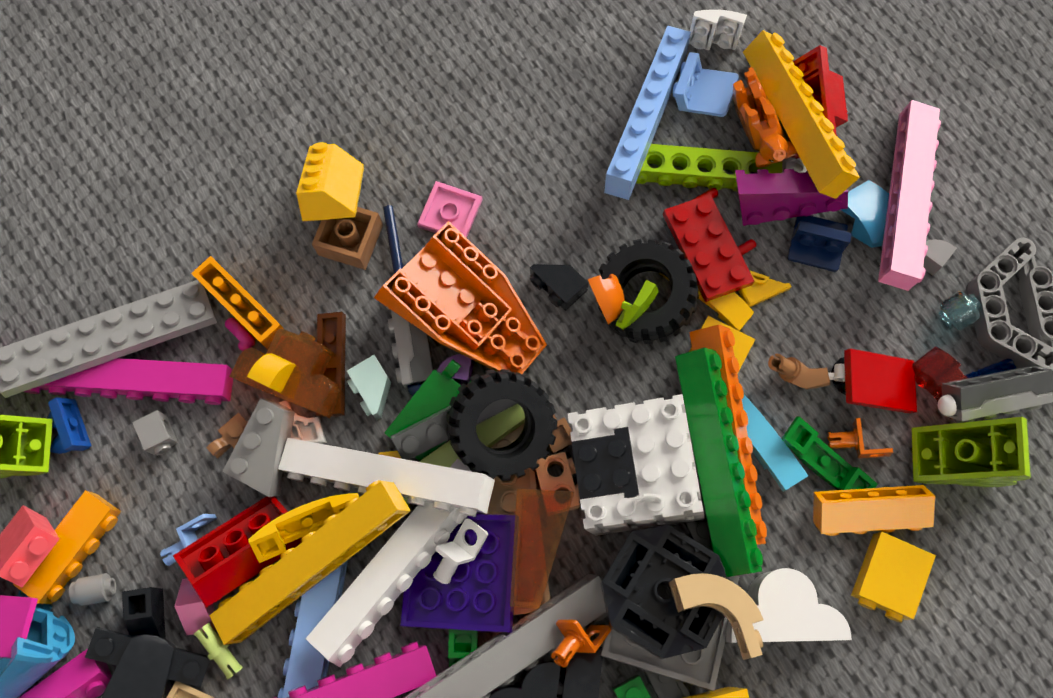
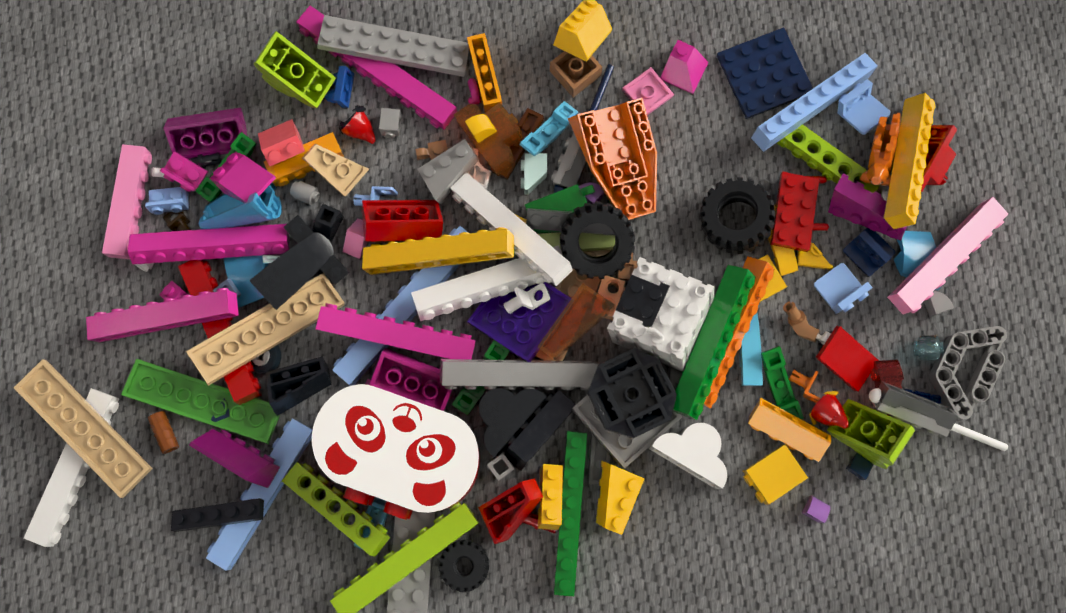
camera: 30 degrees right, 5 degrees up
yellowish green pin [194,622,243,680] -> none
yellow slope [248,493,359,563] -> none
black slope [530,264,589,311] -> none
orange bracket [551,620,611,667] -> none
orange brick [588,274,625,324] -> none
lime slope [616,280,659,329] -> none
tan arch [669,573,764,660] -> none
white slope [689,10,747,50] -> none
none -> tan wing [302,144,369,197]
none -> red hat [339,105,376,144]
none -> medium azure slope [520,101,578,156]
none -> dark pink slope [660,40,709,94]
none -> dark blue plate [716,27,813,119]
none -> medium lavender brick [802,495,830,523]
none -> red hat [809,391,849,429]
none -> light blue bracket [814,263,873,314]
none -> dark blue slope [846,453,874,480]

